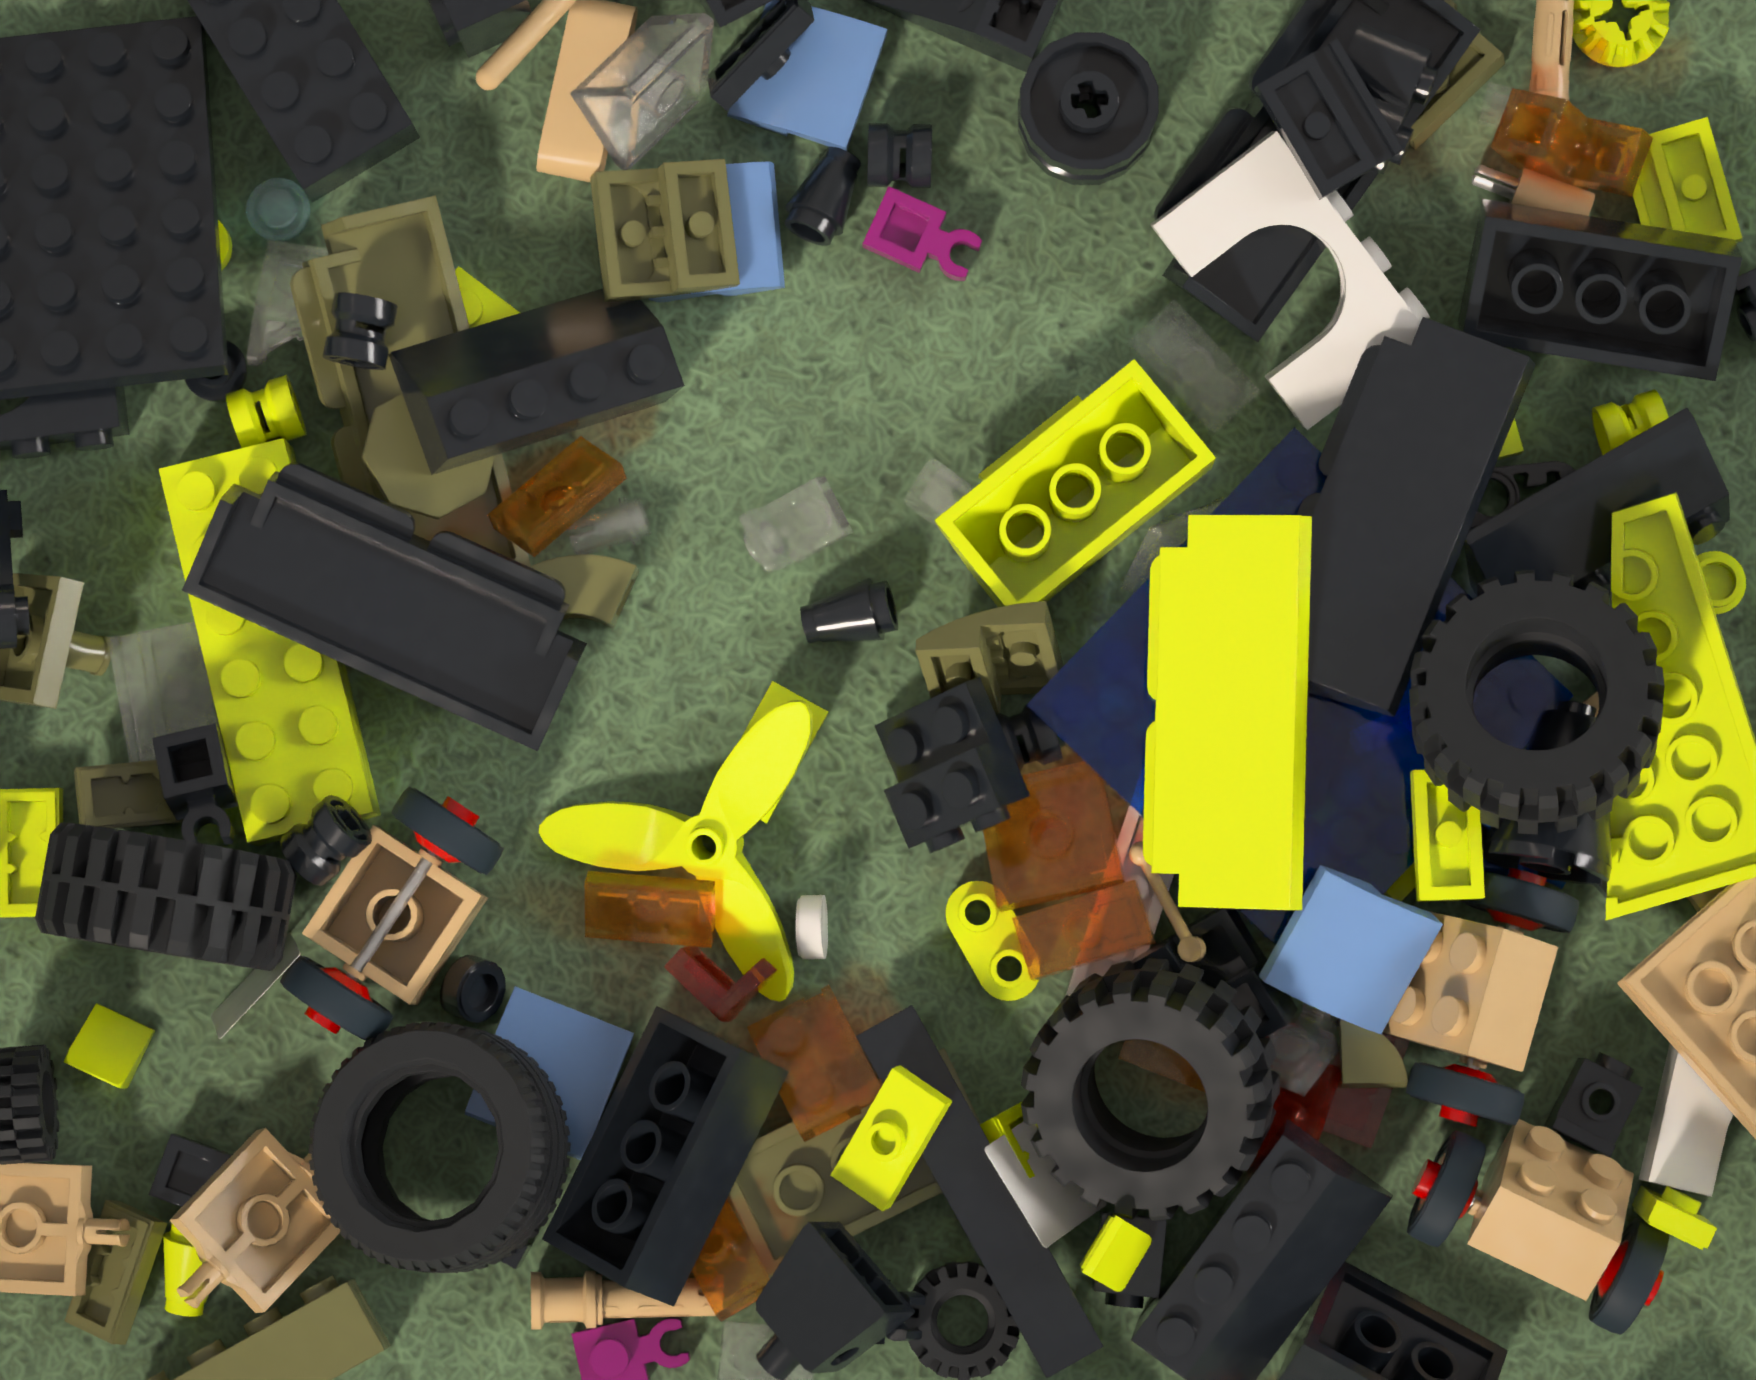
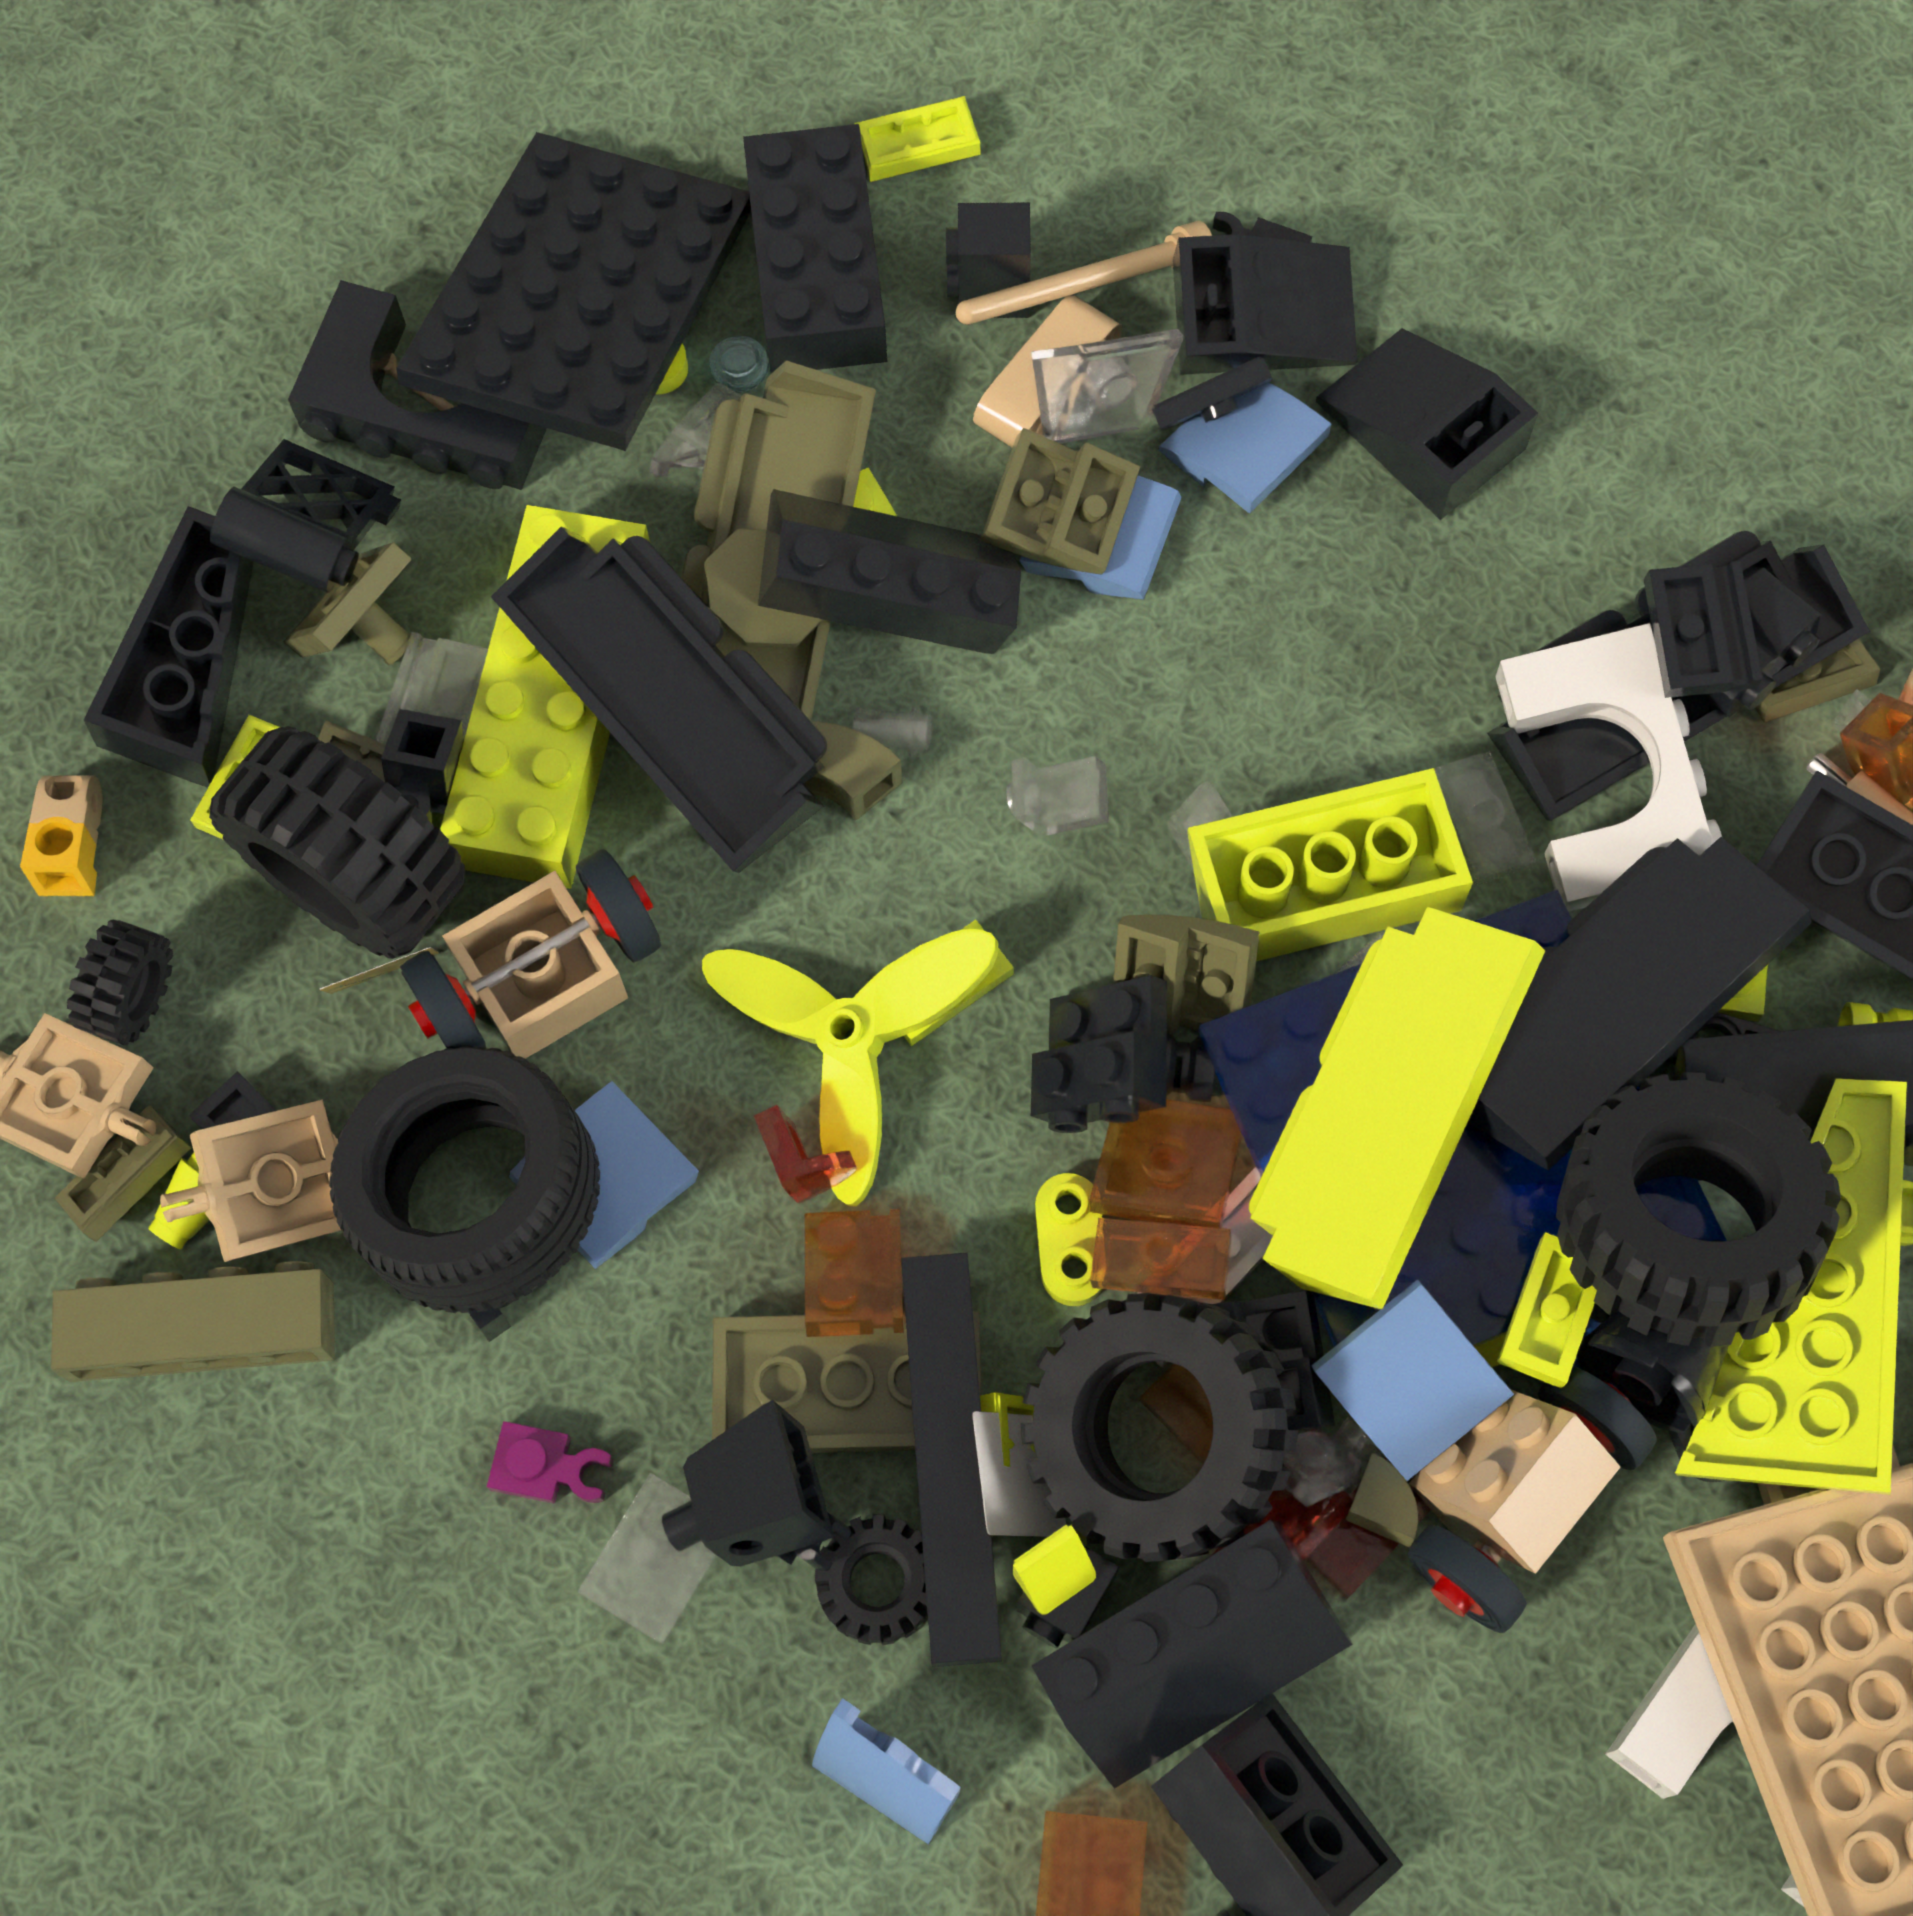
camera: 25 degrees right, 15 degrees down
neon yellow slope [63,1003,155,1089] -> none
black plate [185,340,247,402] -> none
neon yellow wheel [225,375,307,448] -> none
black wheel [280,795,372,886] -> none
black wheel [323,292,398,370] -> none
black tile [440,955,506,1023] -> none
clear orange plate [488,436,627,557] -> none
tan pin [531,1271,726,1330] -> none
black brick [542,1006,789,1307] -> none
clear orange plate [584,871,715,948] -> none
clear orange plate [692,1198,771,1322] -> none
black cone [785,147,861,246] -> none
white tile [796,895,828,959] -> none
black cone [800,578,898,644] -> none
neon yellow plate [830,1065,952,1212] -> none
magenta plate [862,186,982,281] -> none
black wheel [867,123,932,188] -> none
black wheel [1018,32,1159,185] -> none
tan hinge [1129,841,1206,962] -> none
tan brick [1407,1119,1669,1335] -> none
black brick [1544,1052,1643,1157] -> none
neon yellow plate [1632,1185,1717,1250] -> none

